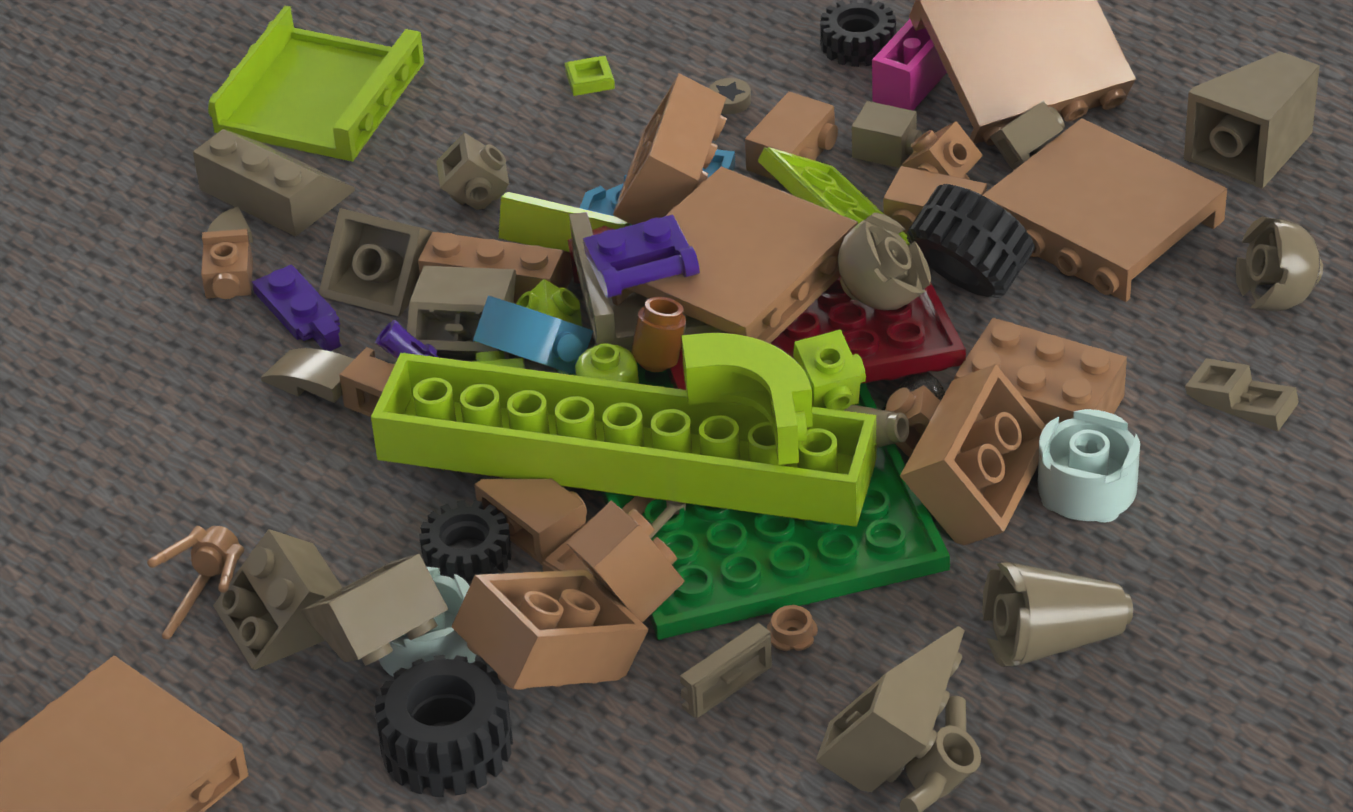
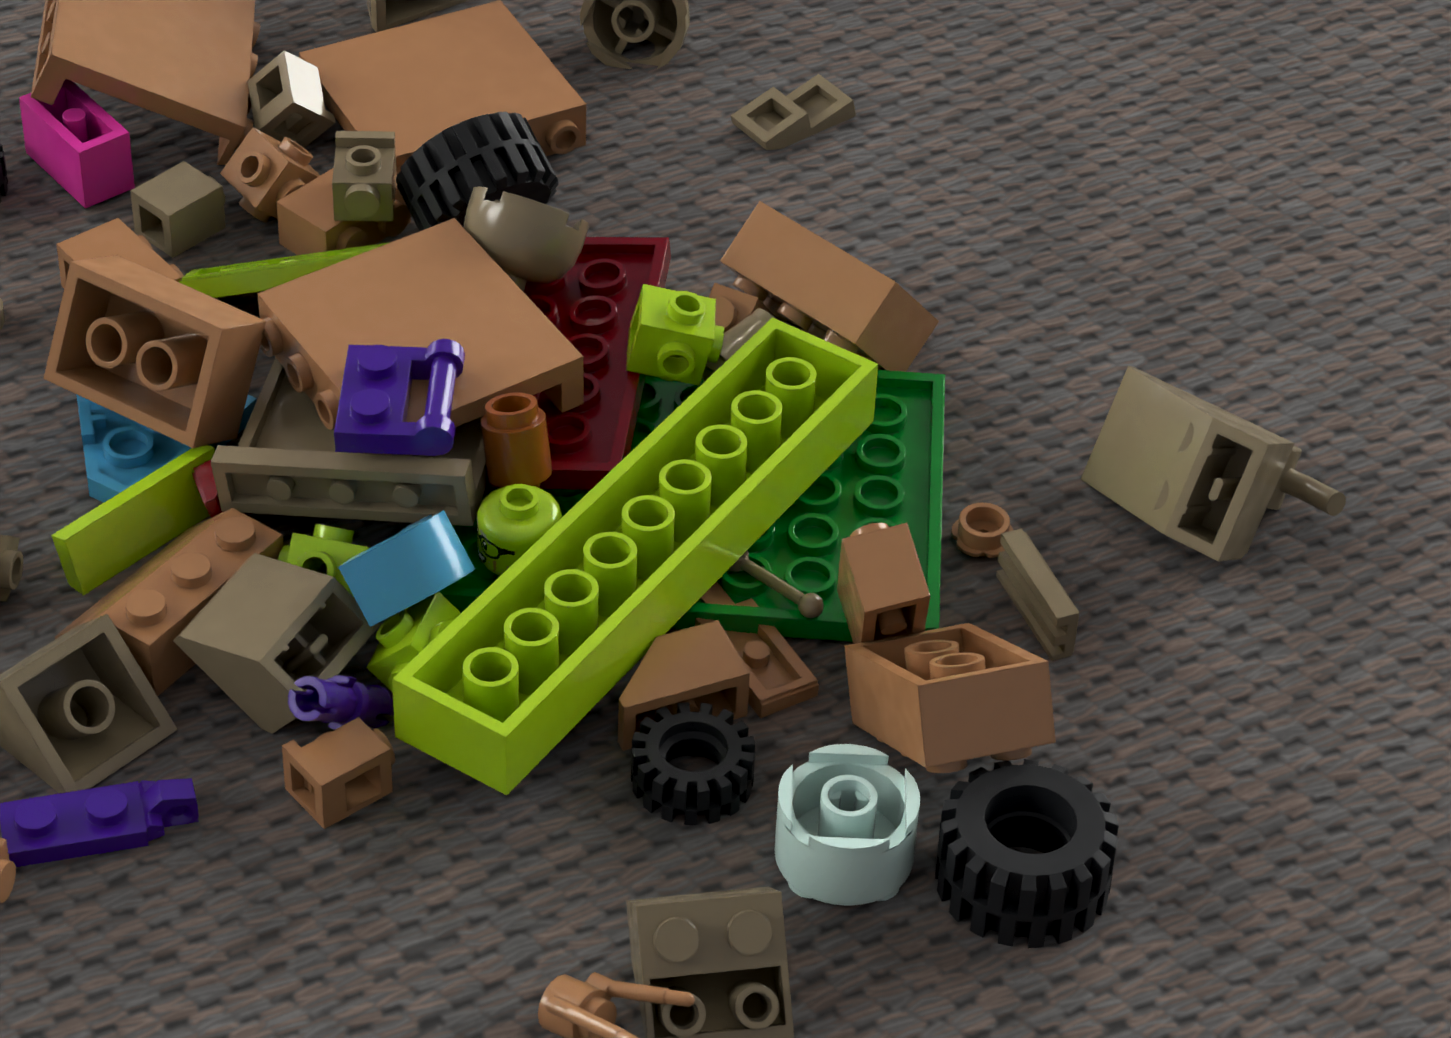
camera: 75 degrees left, 0 degrees up
dark tan slope [261,348,354,403] -> none
dark tan slope [302,554,449,665] -> none
lime arch [682,333,813,465] -> none
medium nougat brick [954,318,1127,425] -> none
dark tan cone [982,562,1133,667] -> none
light aqua brick [1038,409,1140,523] -> none
none -> dark tan brick [332,131,397,221]

